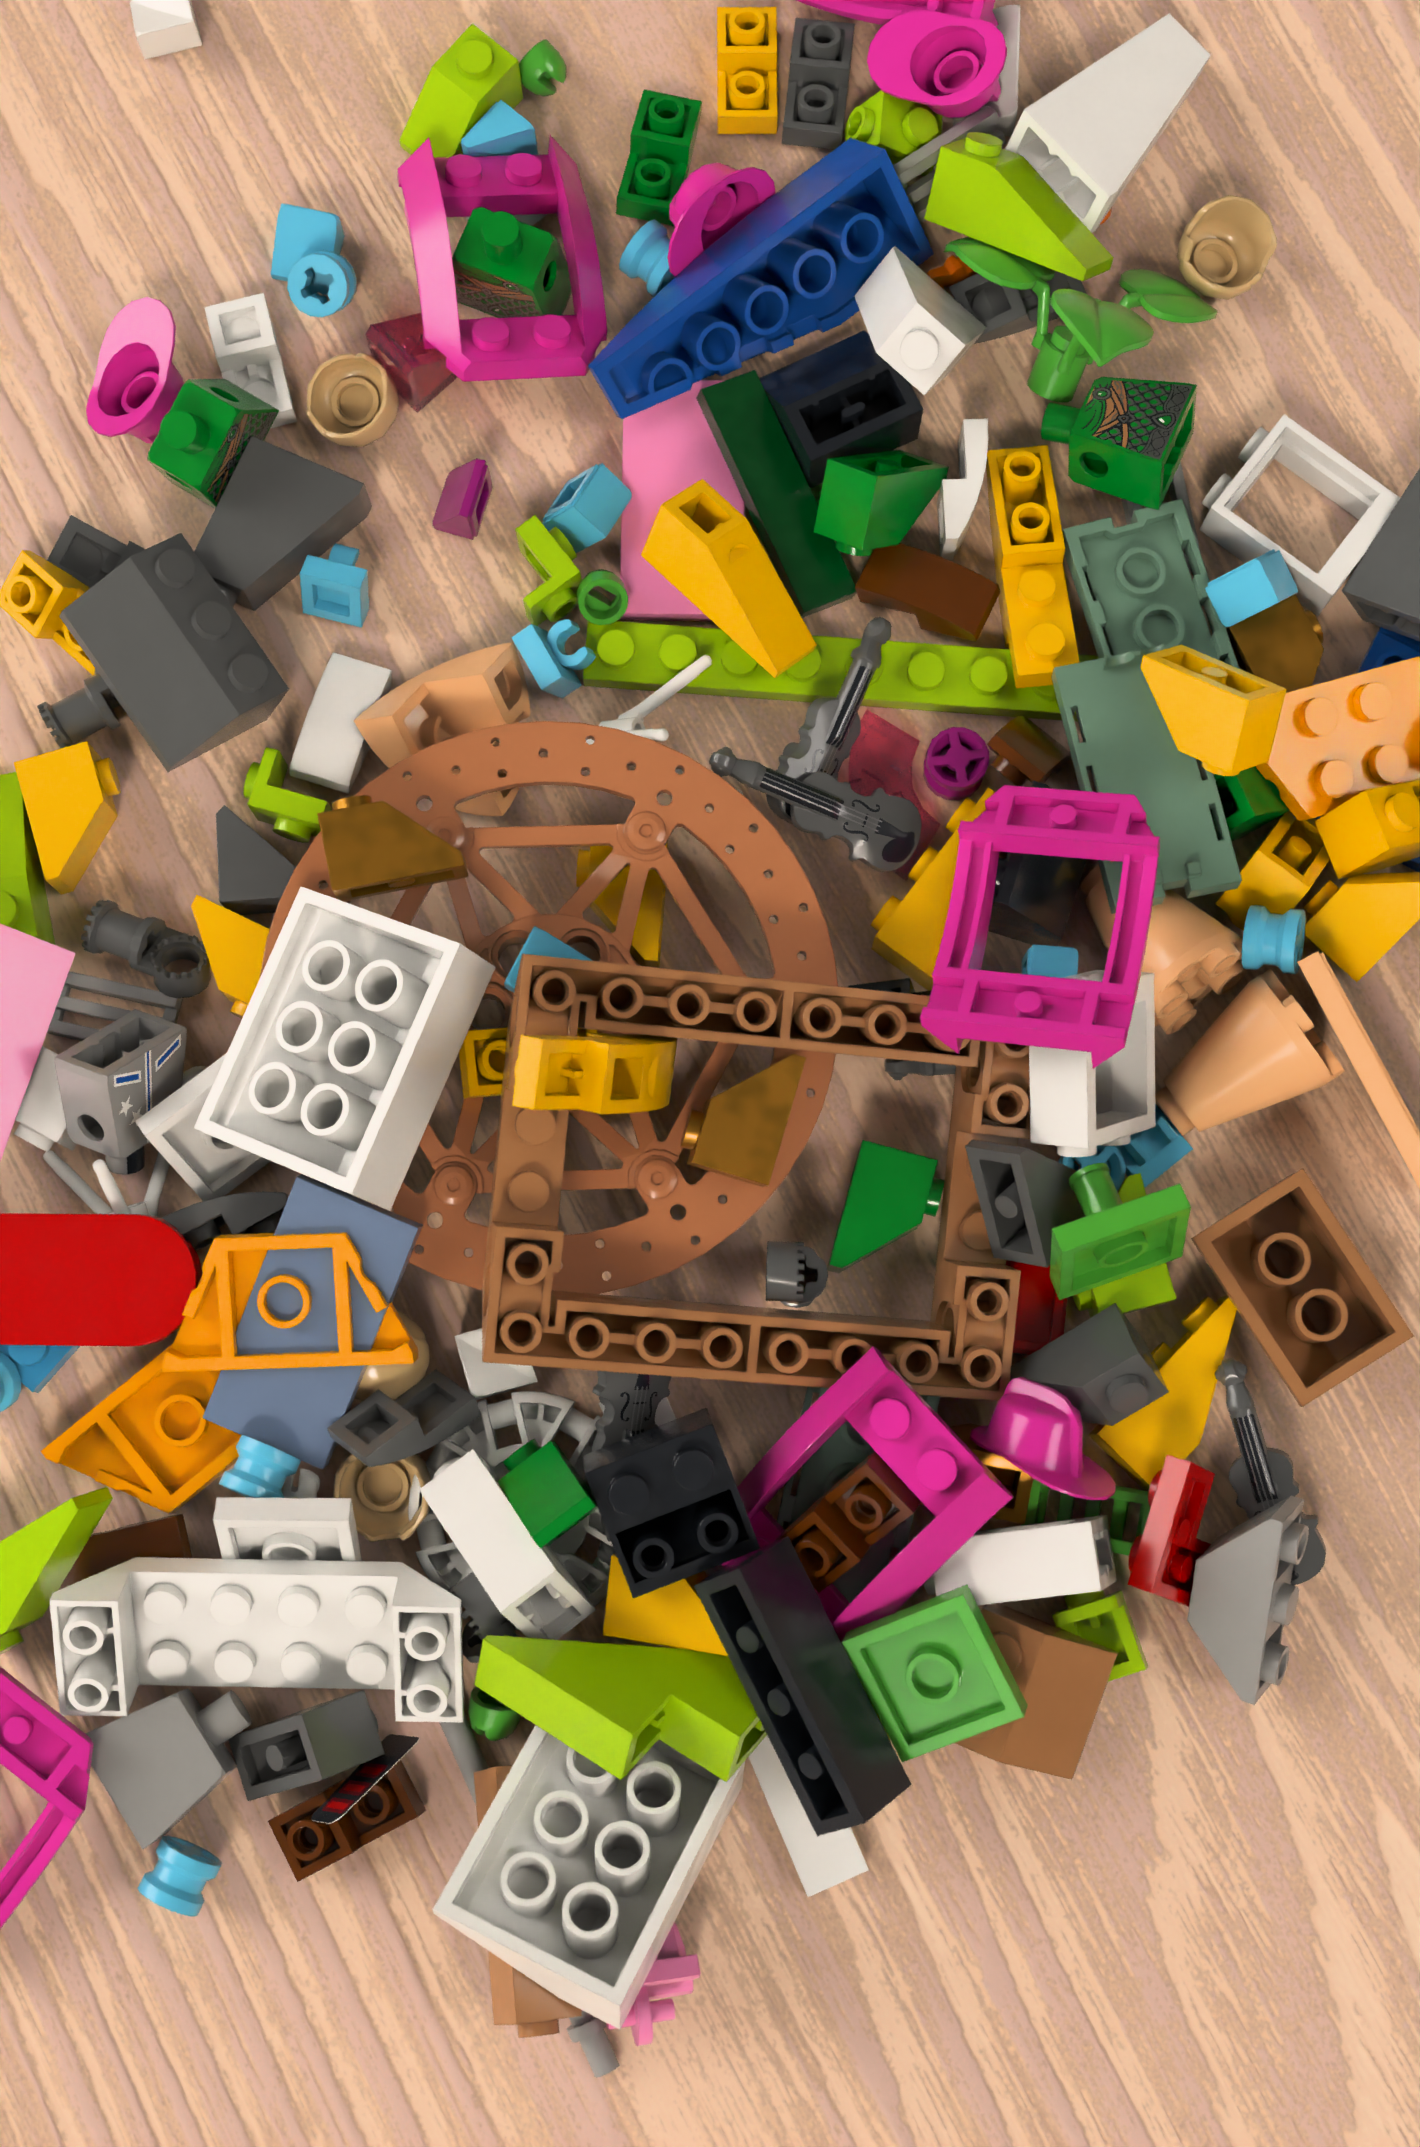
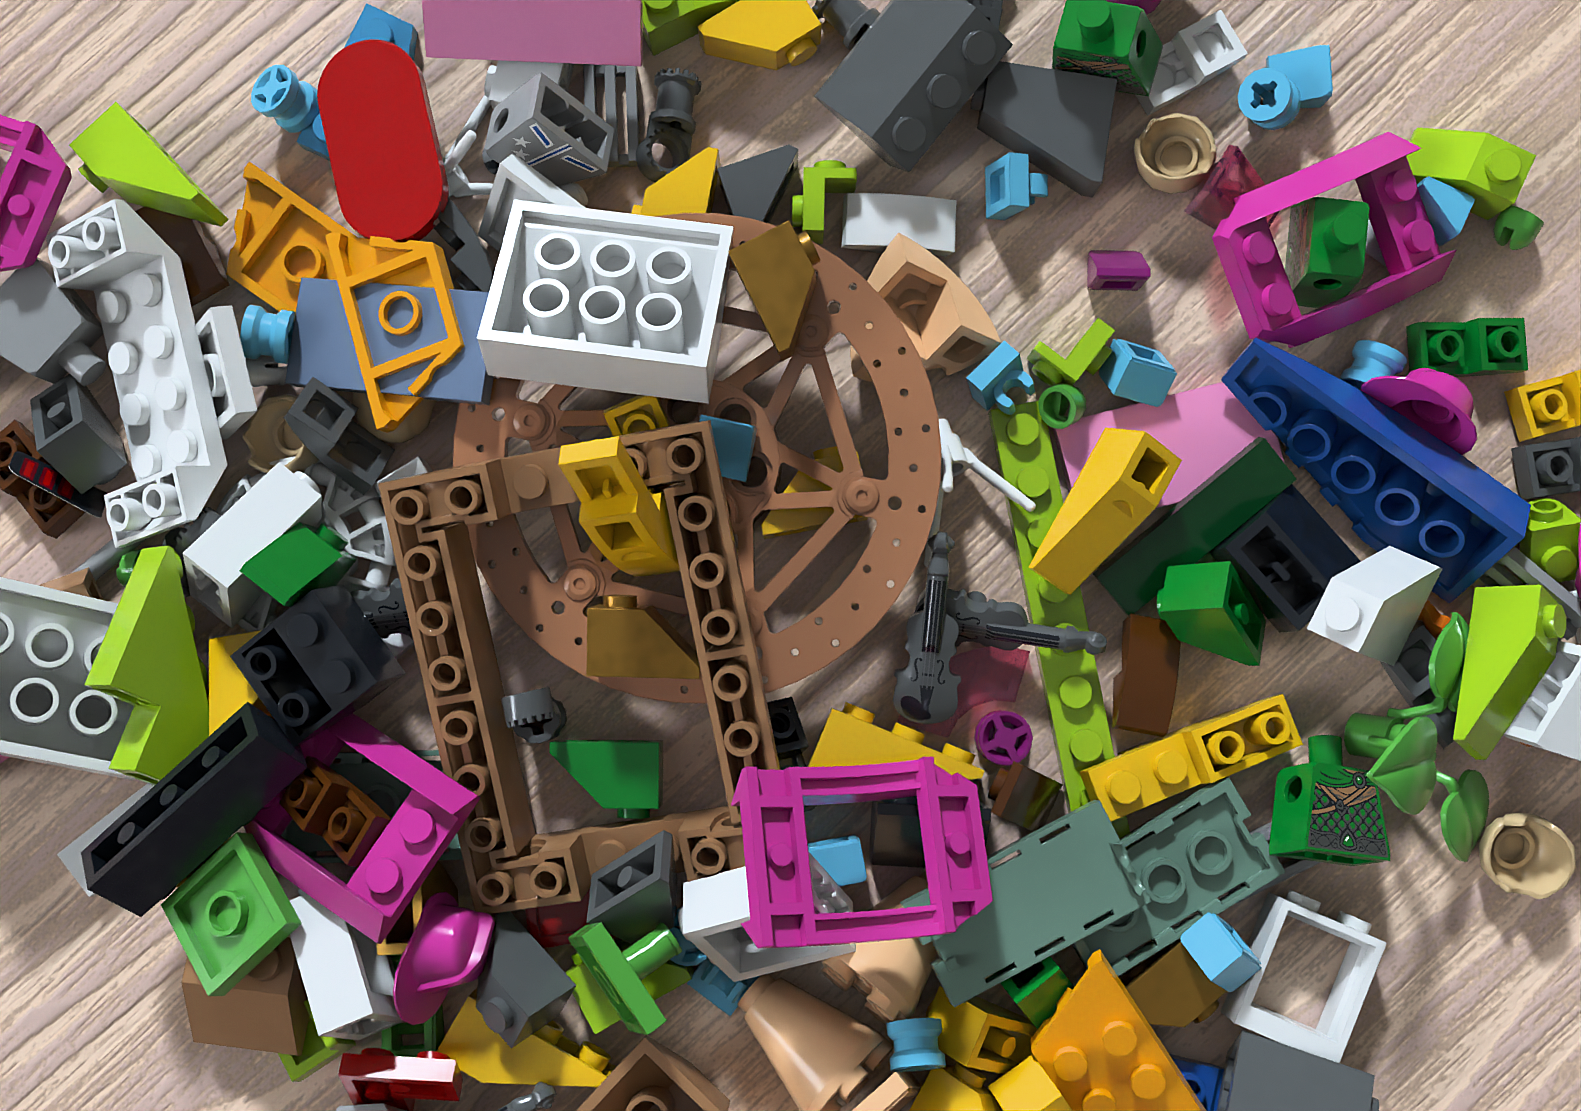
camera: 75 degrees right, 5 degrees up
white slope [937,418,988,560] -> none
yellow slope [1140,644,1287,776] -> none

